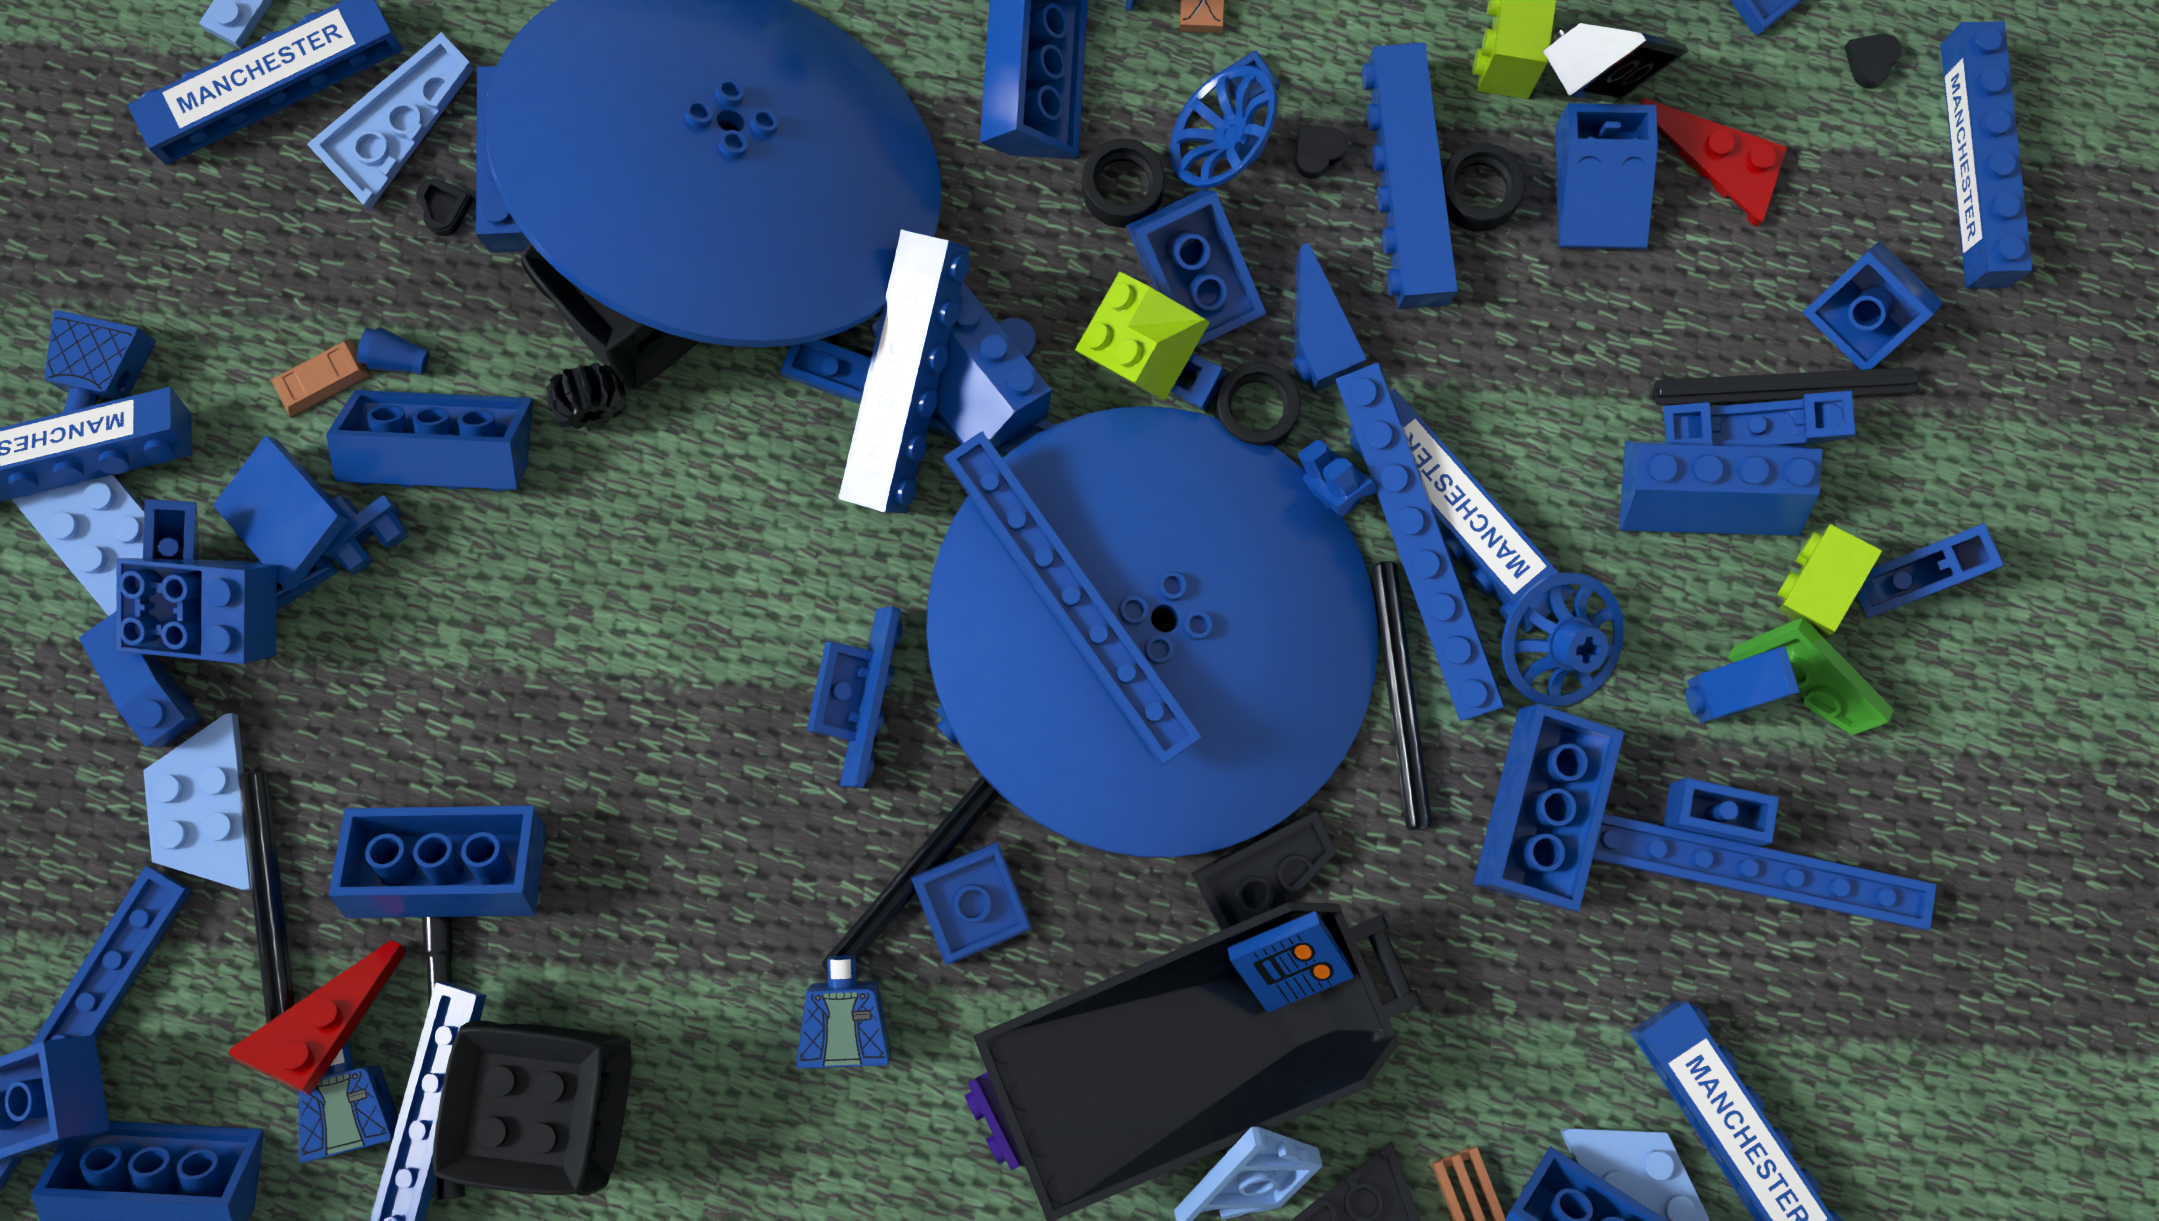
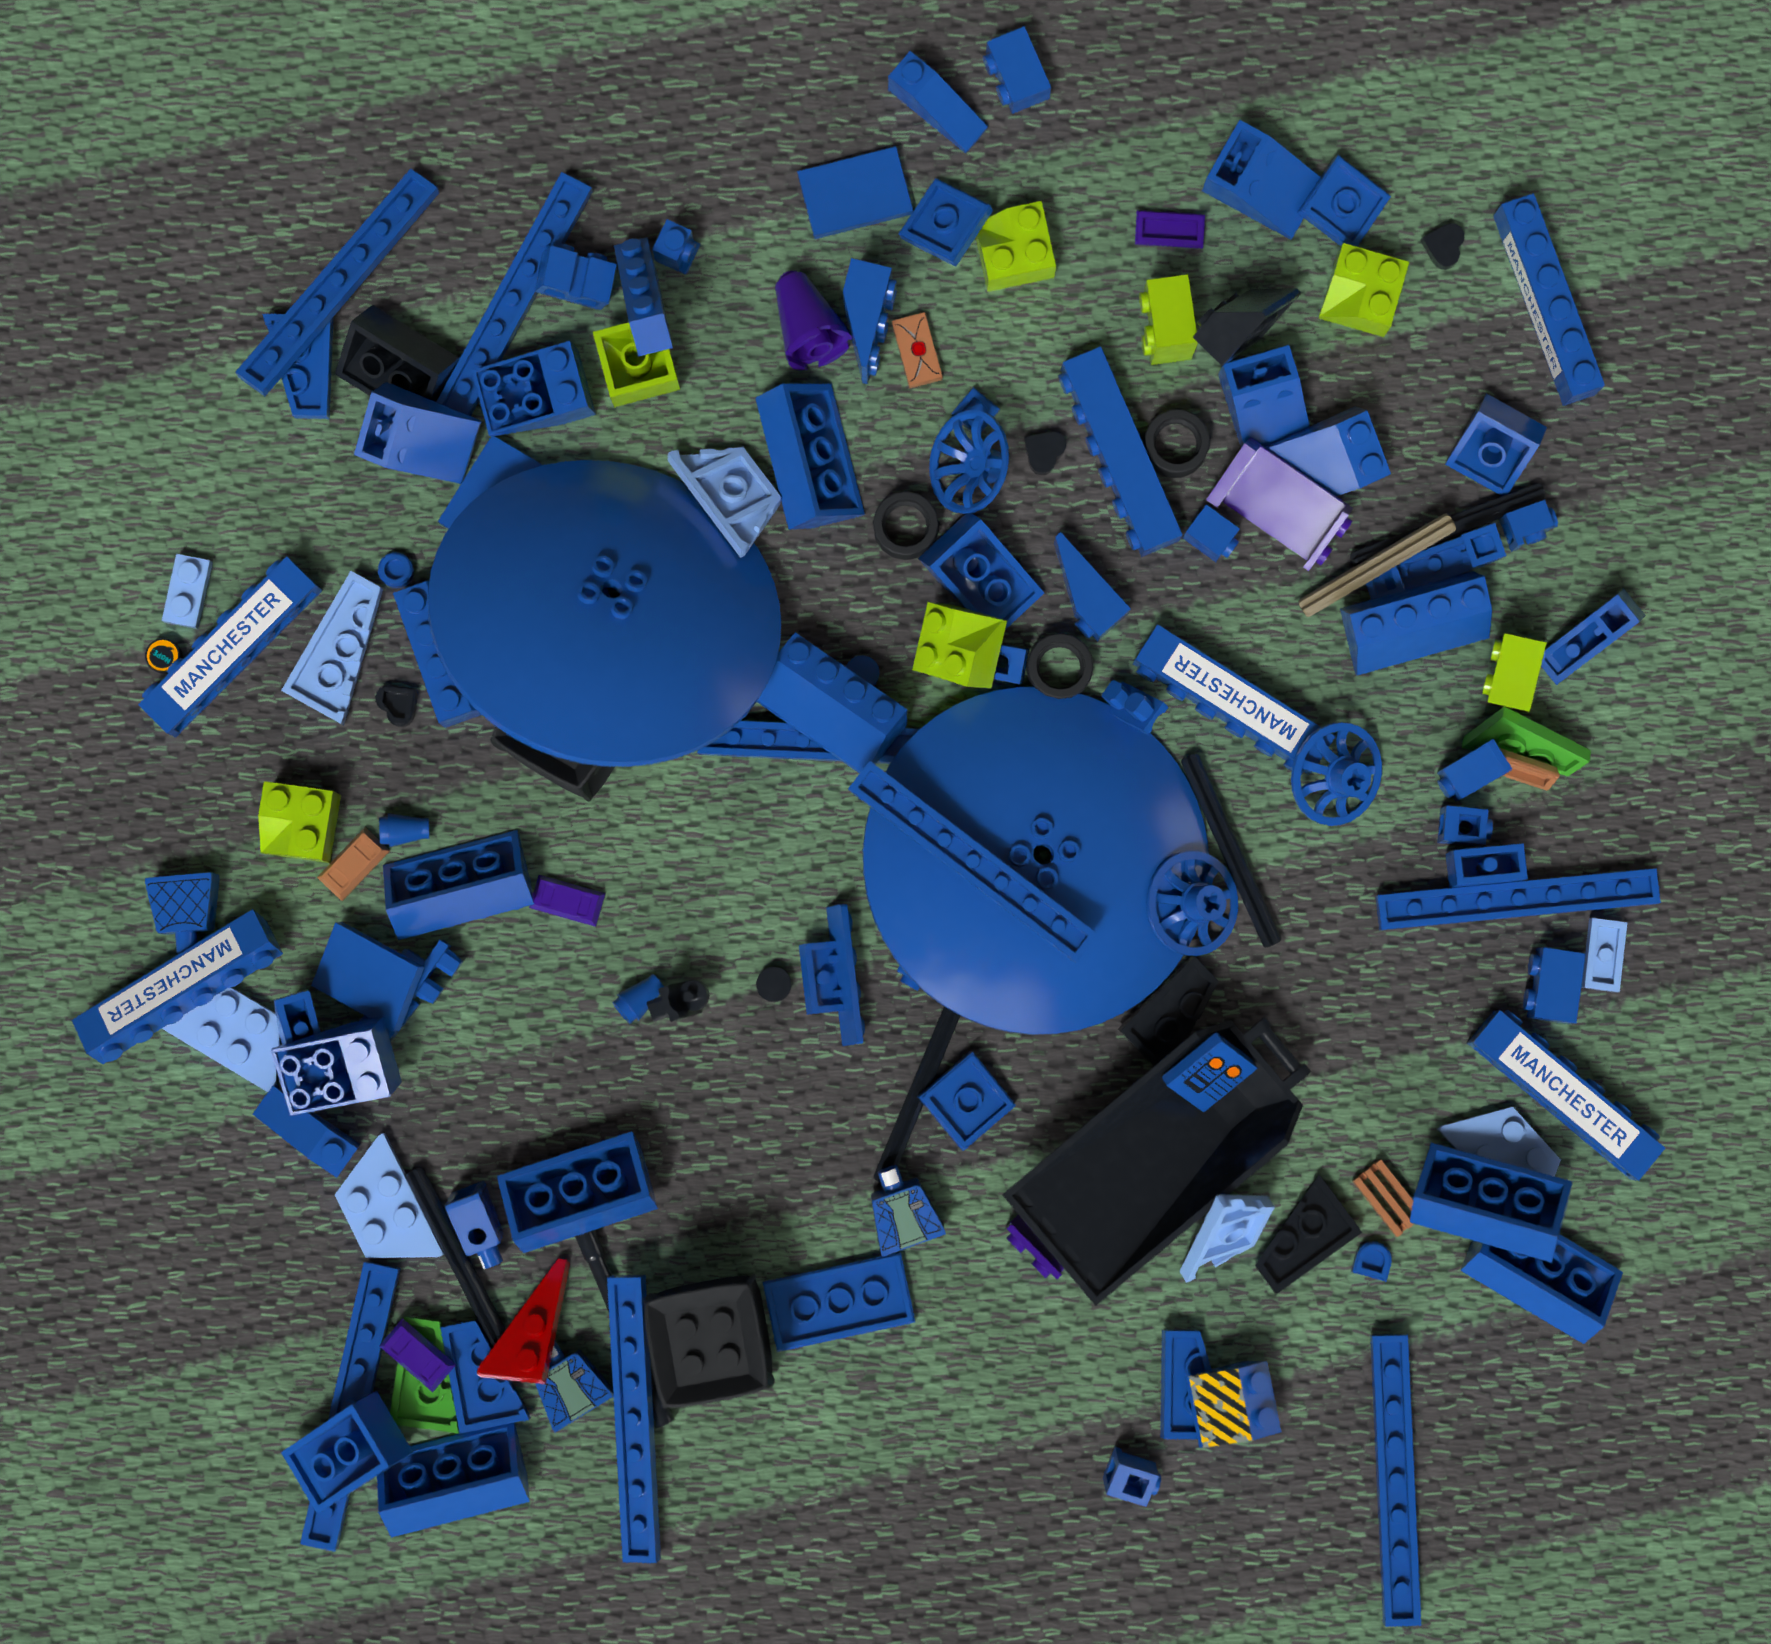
camera: 10 degrees left, 5 degrees up
black gear [546,363,627,429] -> none
brick [839,230,970,514] -> none
blue plate [1335,362,1505,721] -> none
blue slope [1473,704,1624,912] -> none
red wing [1638,98,1787,227] -> none
none -> black tile [145,638,183,674]
none -> lime slope [258,781,341,863]
none -> blue tile [378,553,414,588]
none -> dark purple tile [379,1318,456,1392]
none -> bright green wing [390,1316,459,1434]
none -> blue wing [440,1320,531,1433]
none -> blue torso [445,1180,504,1269]
none -> dark purple tile [529,875,606,927]
none -> blue cone [612,974,664,1024]
none -> black hips [647,980,710,1022]
none -> light blue wing [667,447,781,558]
none -> black tile [756,967,792,1002]
none -> blue tile [763,1252,915,1352]
none -> blue wheel [1146,851,1238,956]
none -> blue brick [1183,505,1240,562]
none -> panel [1206,437,1353,571]
none -> blue slope [1266,406,1391,496]
none -> dark tan axle [1298,513,1456,617]
none -> lime slope [1319,243,1409,337]
none -> blue brick [1437,805,1493,847]
none -> blue brick [1499,500,1558,552]
none -> nougat tile [1500,748,1560,791]
none -> blue brick [1523,947,1586,1024]
none -> light blue plate [1581,918,1628,992]

